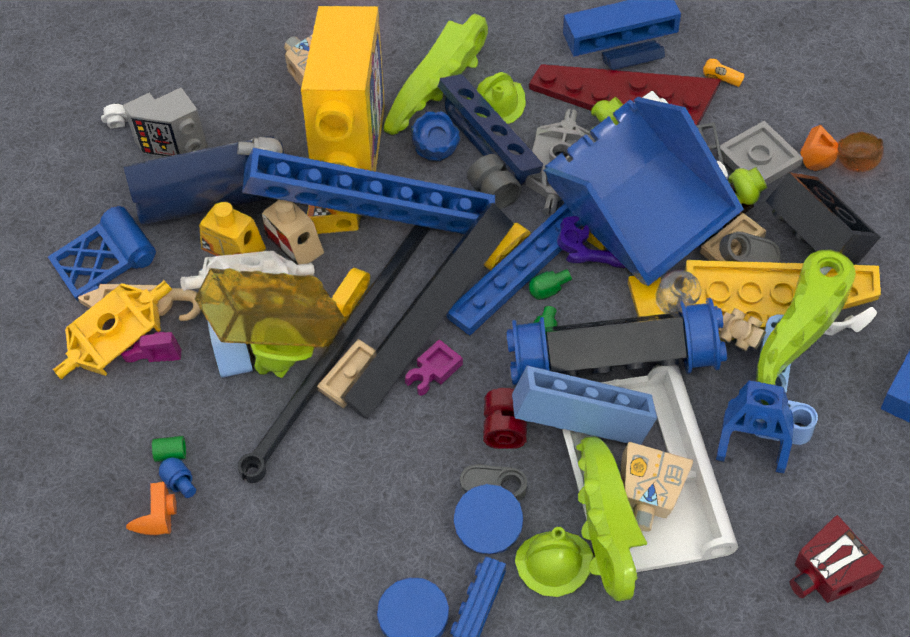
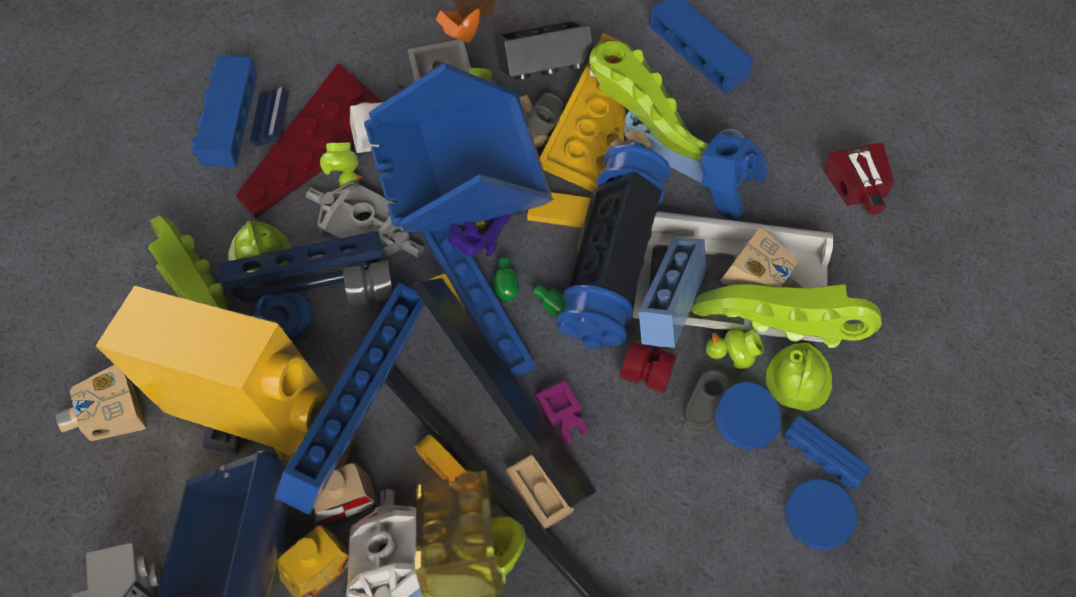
camera: 75 degrees left, 5 degrees up
light grey cylinder [237,137,283,155] -> none
clear head [655,270,701,314] -> none
light orange arm [703,59,744,87] -> none
none -> lime animal [705,328,764,369]

